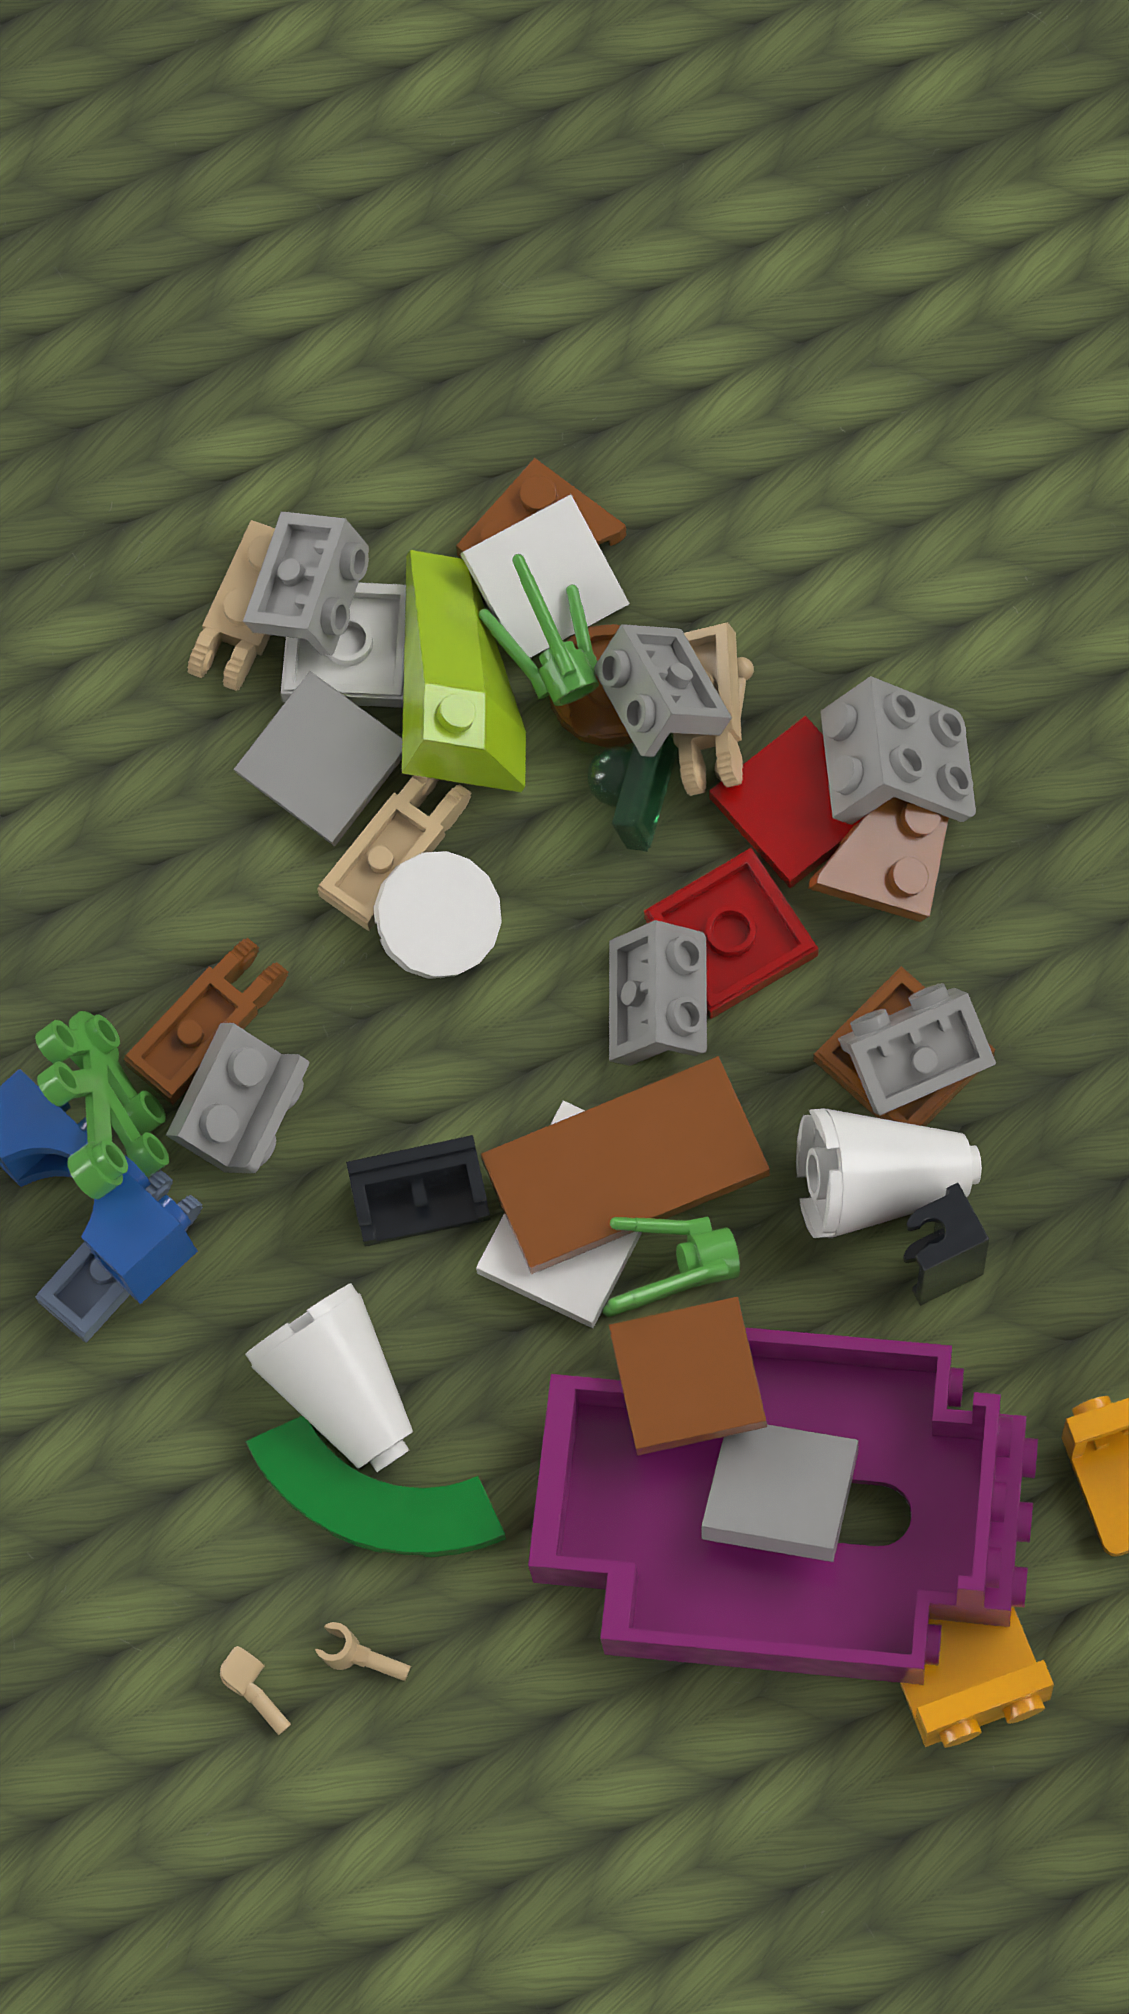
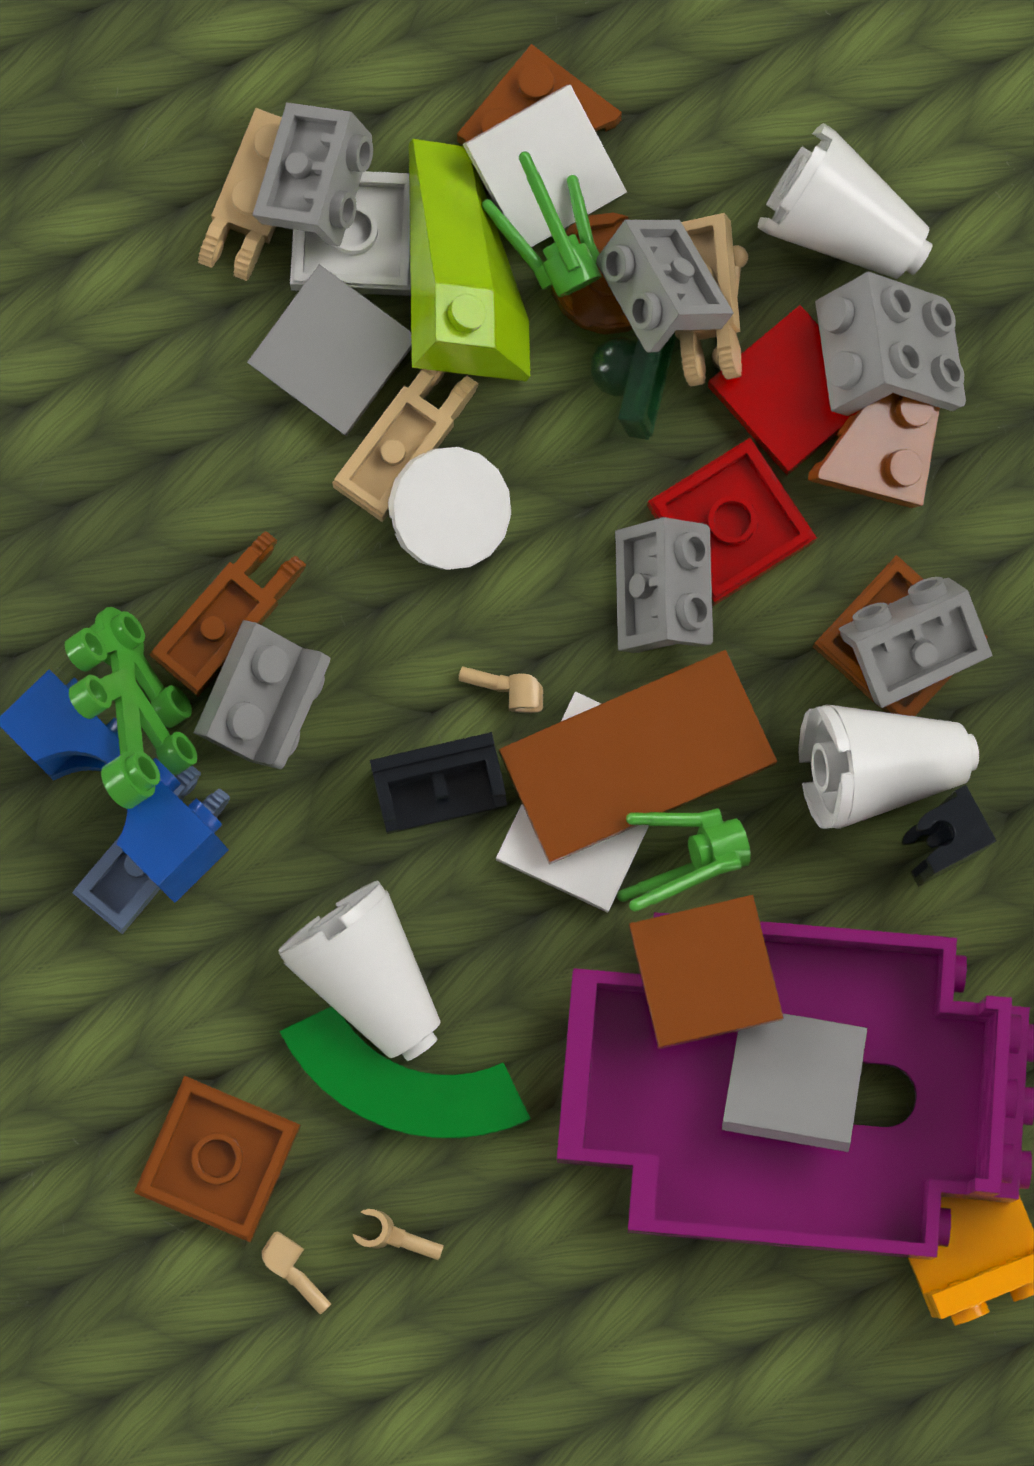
camera: 10 degrees left, 10 degrees up
none -> dark orange tile [134,1076,301,1242]
none -> tan hand [459,666,543,713]
none -> white cone [758,123,933,279]

